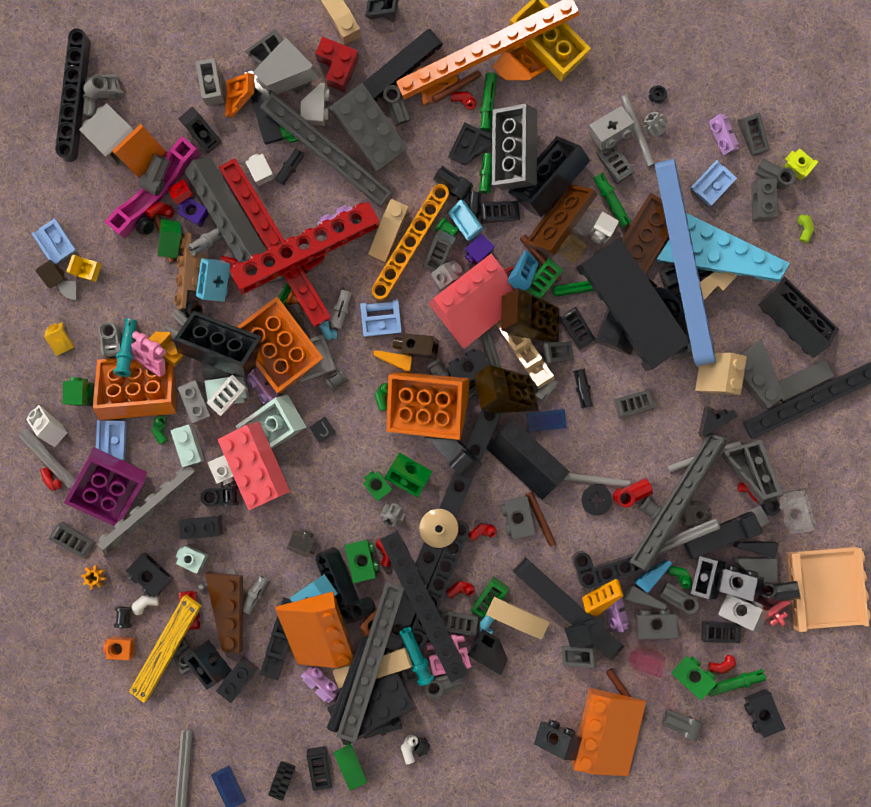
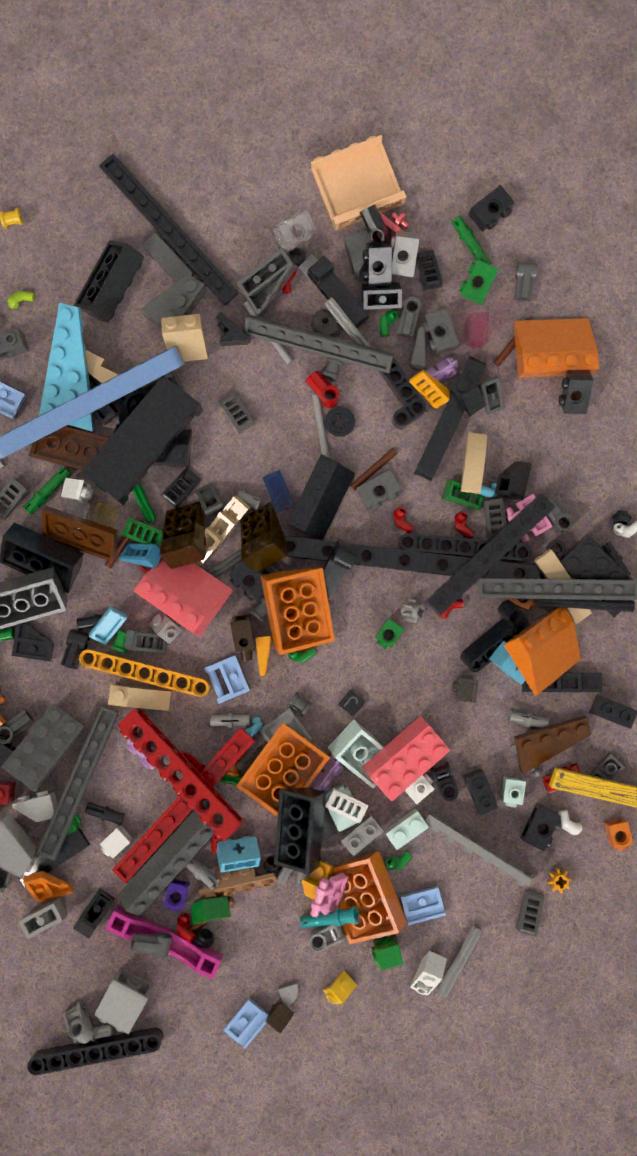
camera: 100 degrees left, 0 degrees up
red arm [40,467,62,491] -> none
magenta slope [64,447,147,526] -> none
yellow bracket [67,255,102,282] -> none
orange slope [112,124,168,178] -> none
black bush [114,606,132,628] -> none
red bracket [168,179,194,205] -> none
black brick [184,639,232,690] -> none
lavender hinge [301,666,340,703] -> none
green brick [344,539,379,583] -> none
green brick [384,452,433,498] -> none
teal pin [399,627,434,686] -> none
tan dish [419,509,458,548] -> none
dark purple brick [465,233,495,265] -> none
green pin [478,153,492,194] -> none
black slope [480,201,520,224] -> none
black pin [573,368,593,408] -> none
dark azure slope [633,559,672,593] -> none
red arm [708,655,736,674] -> none
black slope [733,541,779,558] -> none

